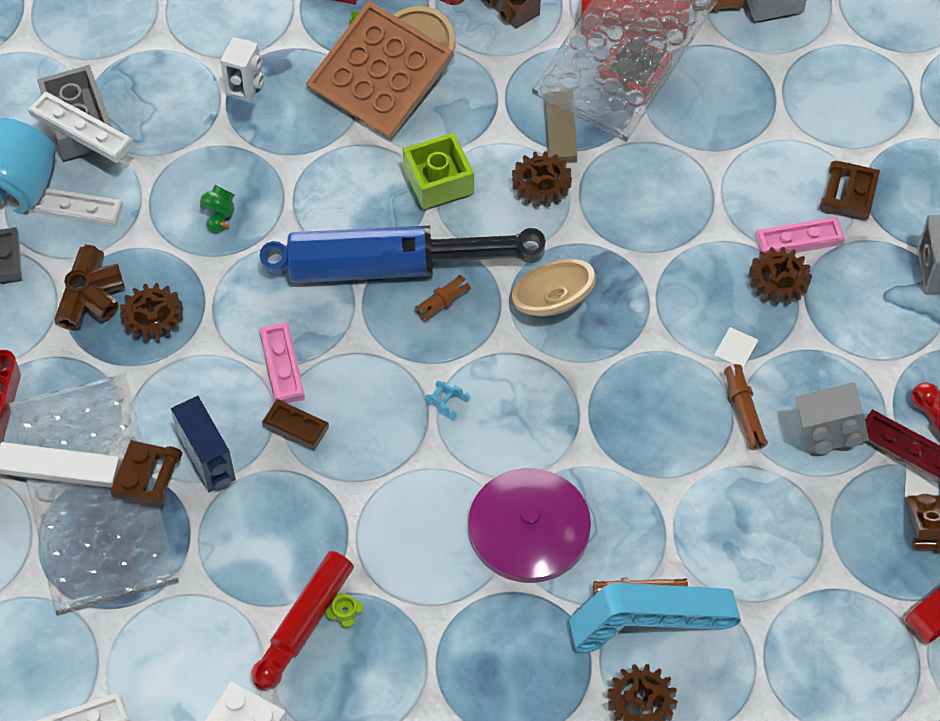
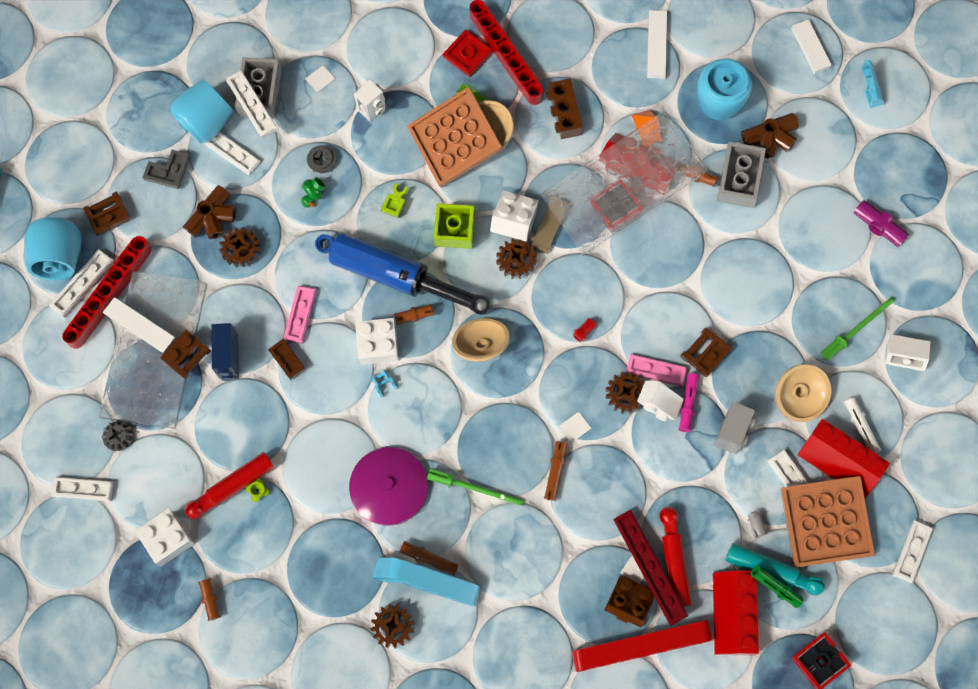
camera: 30 degrees right, 15 degrees up
light grey brick [795,382,869,455] -> none
none -> dark grey gear [101,420,133,451]
none -> white sticker [305,65,335,92]
none -> dark grey gear [307,145,337,174]
none -> white brick [355,318,399,365]
none -> lime plate [381,183,409,218]
none -> bright green piece [427,468,524,506]
none -> white brick [490,190,539,241]
none -> red pin [573,318,597,342]
none -> white brick [637,381,684,421]
none -> dark pink pin [678,373,699,432]

